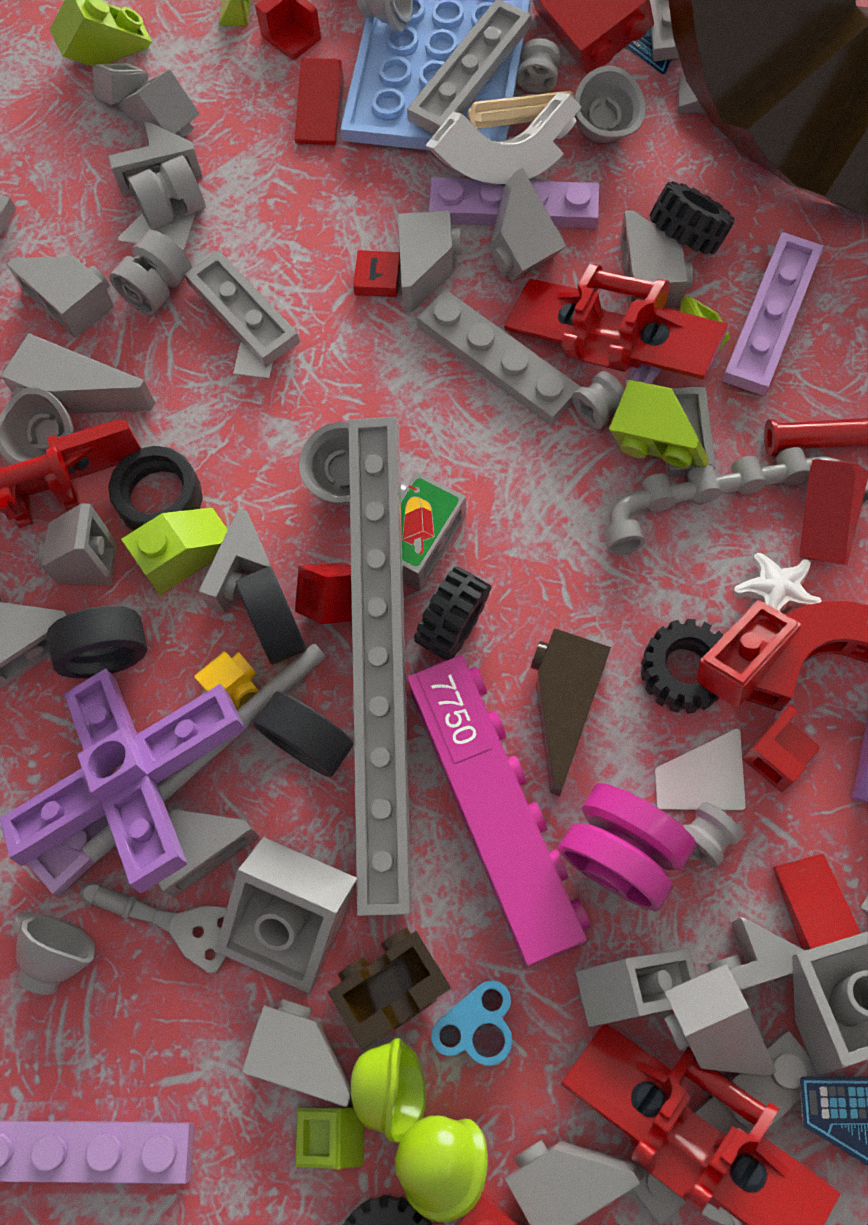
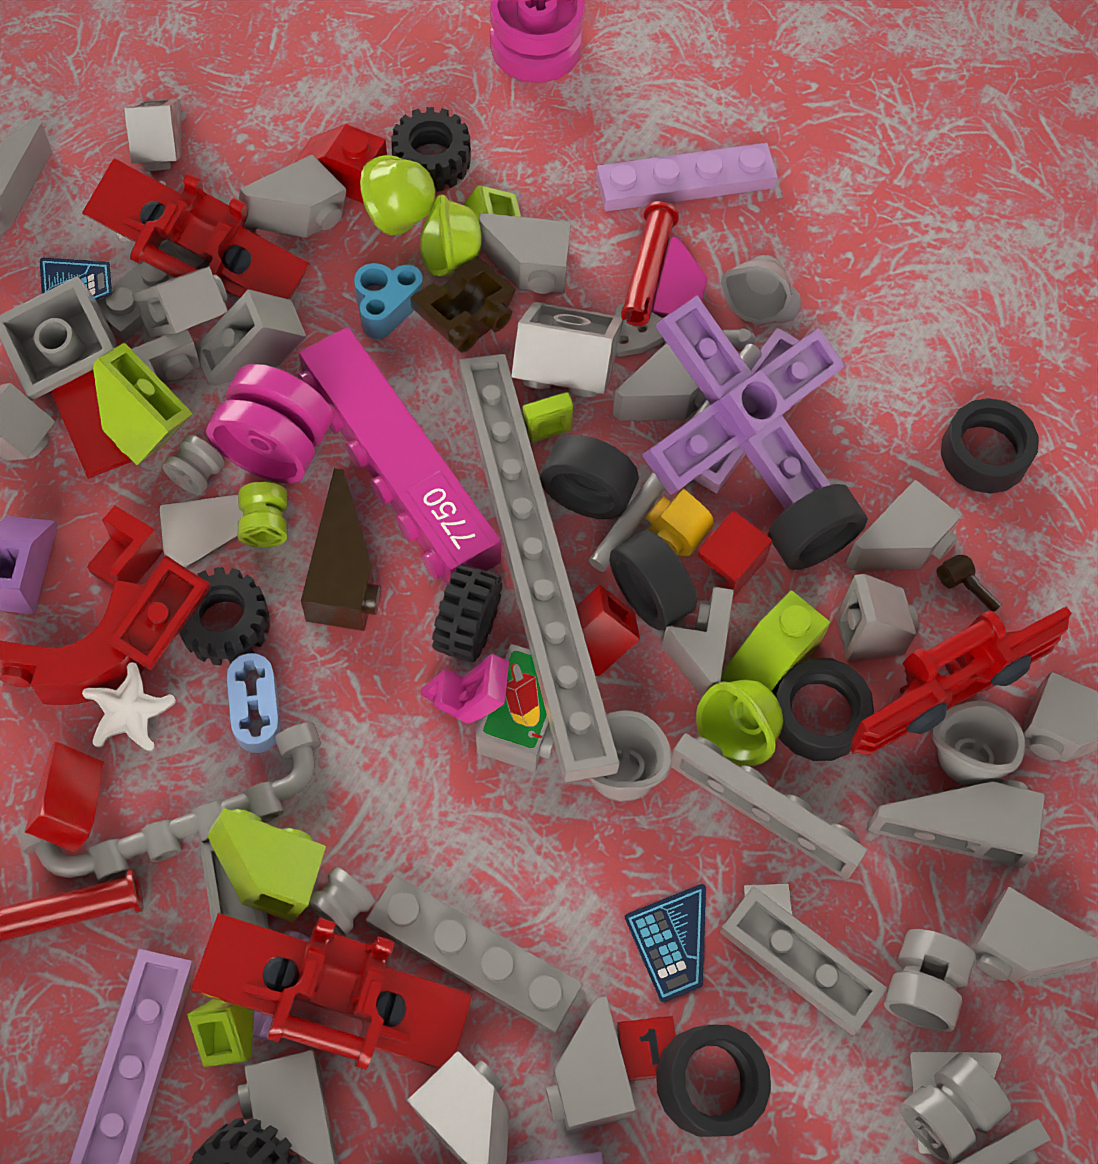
camera: 160 degrees right, 5 degrees down
none -> lime slope [93,343,193,465]
none -> light blue beam [227,653,281,753]
none -> lime wheel [237,482,288,548]
none -> dark pink slope [421,653,509,724]
none -> lime tile [522,392,574,443]
none -> red pin [620,201,679,326]
none -> dark blue sticker [625,884,706,1002]
none -> dark pink slope [652,237,708,317]
none -> black tyre [656,1024,771,1137]
none -> light grey plate [671,733,868,880]
none -> lime helmet [696,680,783,766]
none -> red panel [698,511,773,597]

